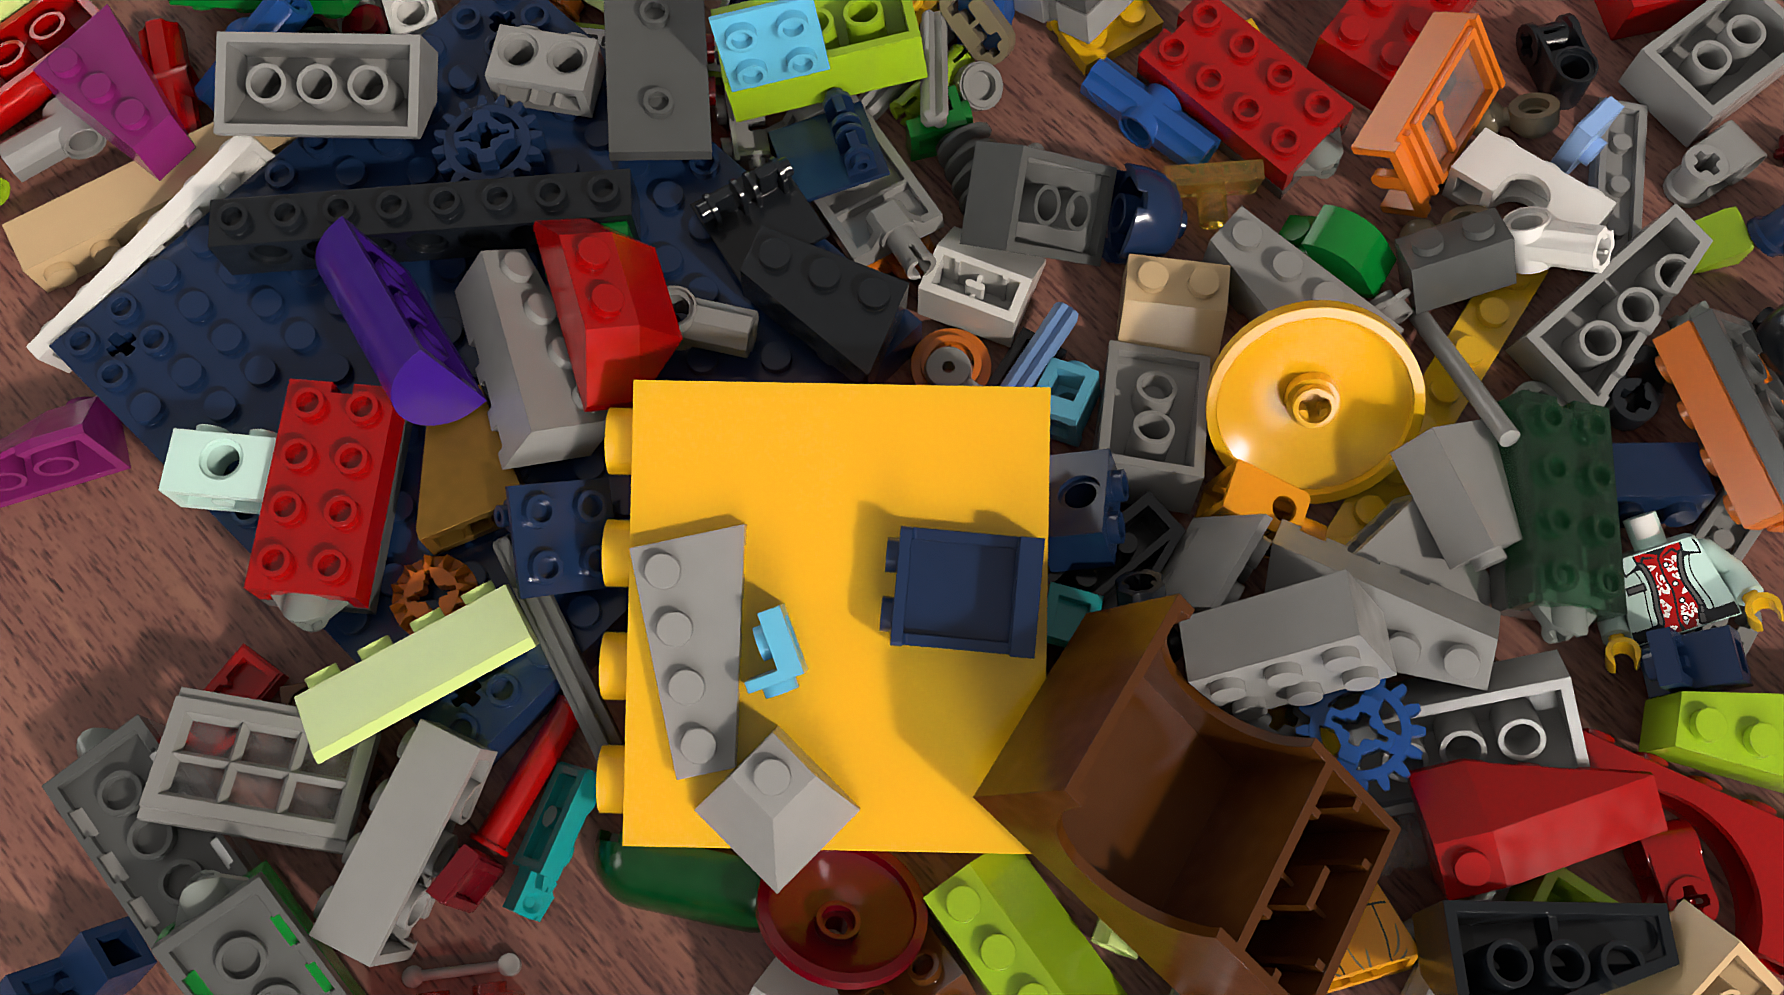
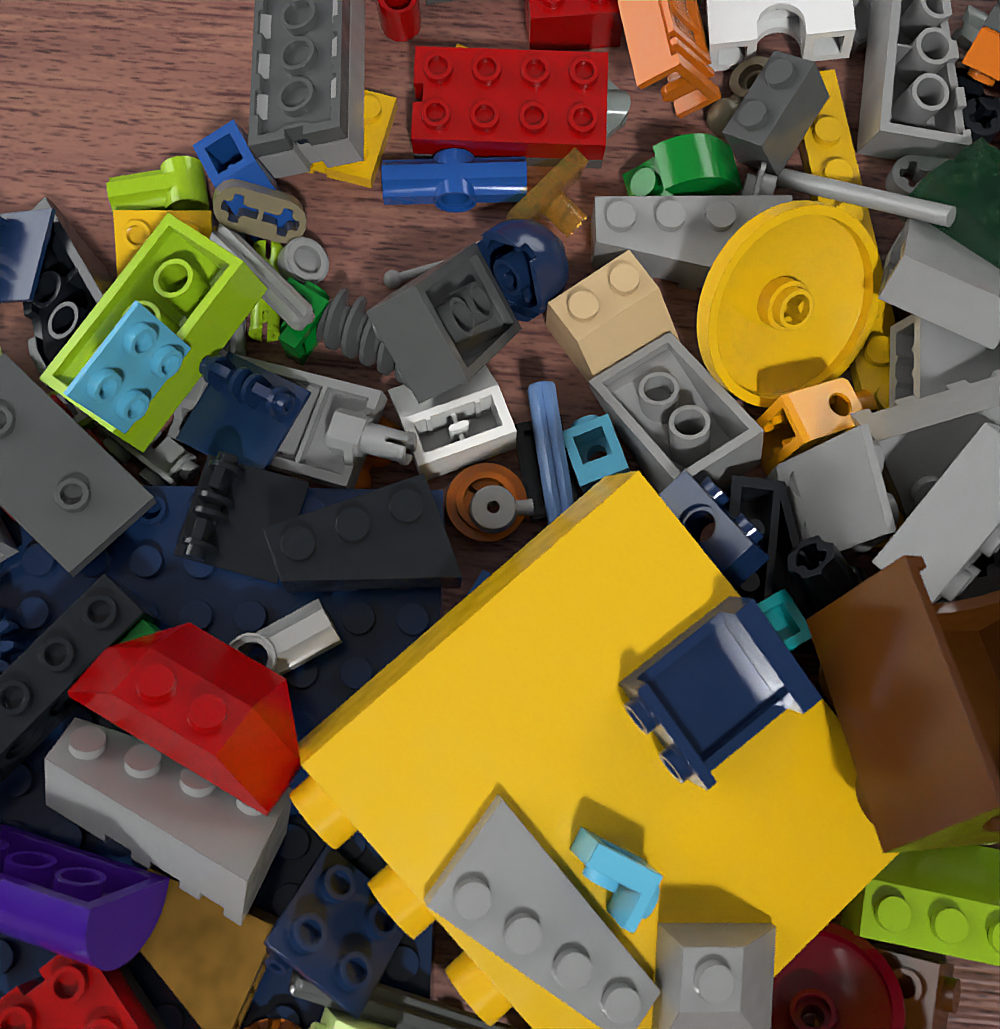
camera: 45 degrees left, 5 degrees up
white piece [1503,206,1615,274] -> none

